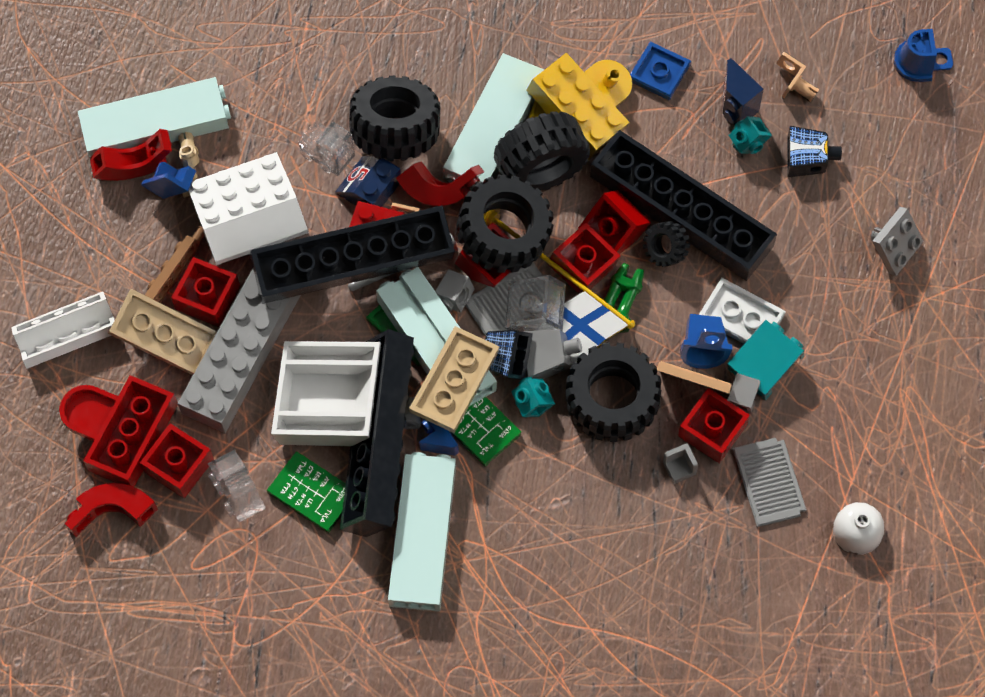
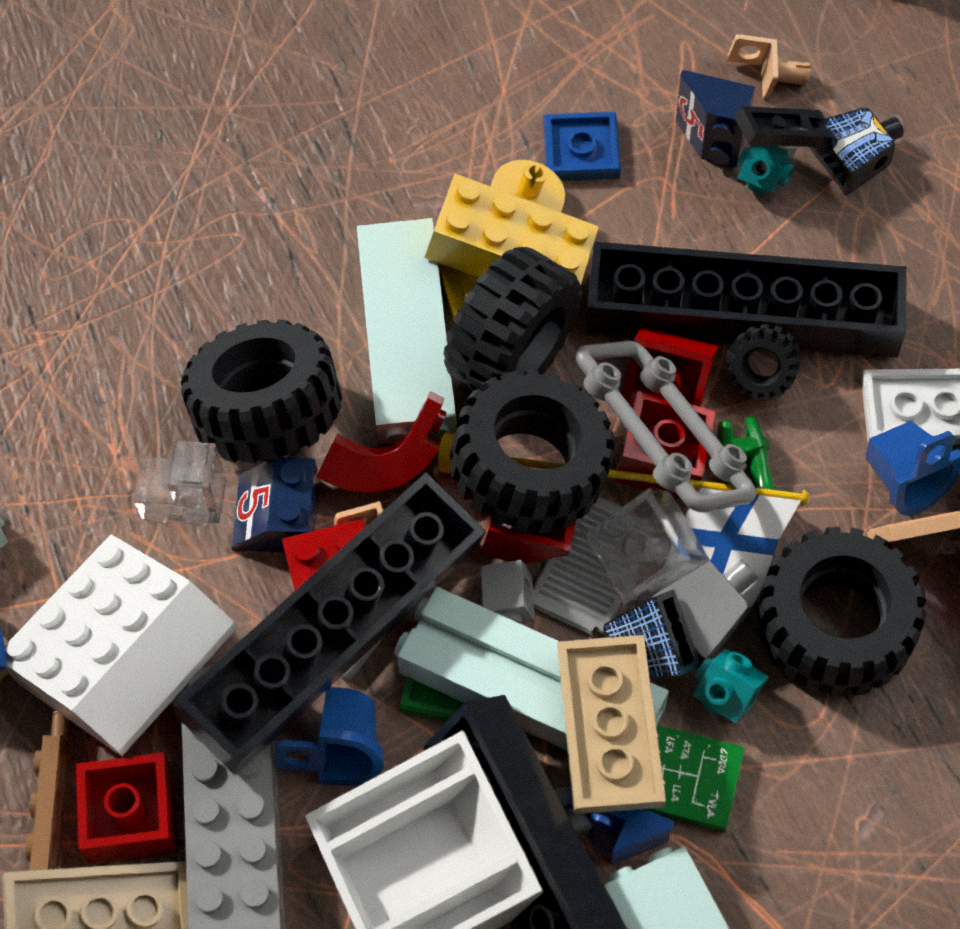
camera: 30 degrees left, 5 degrees down
none -> blue container [274,687,385,786]
none -> light grey bar [575,341,756,512]
none -> black plate [734,106,838,153]

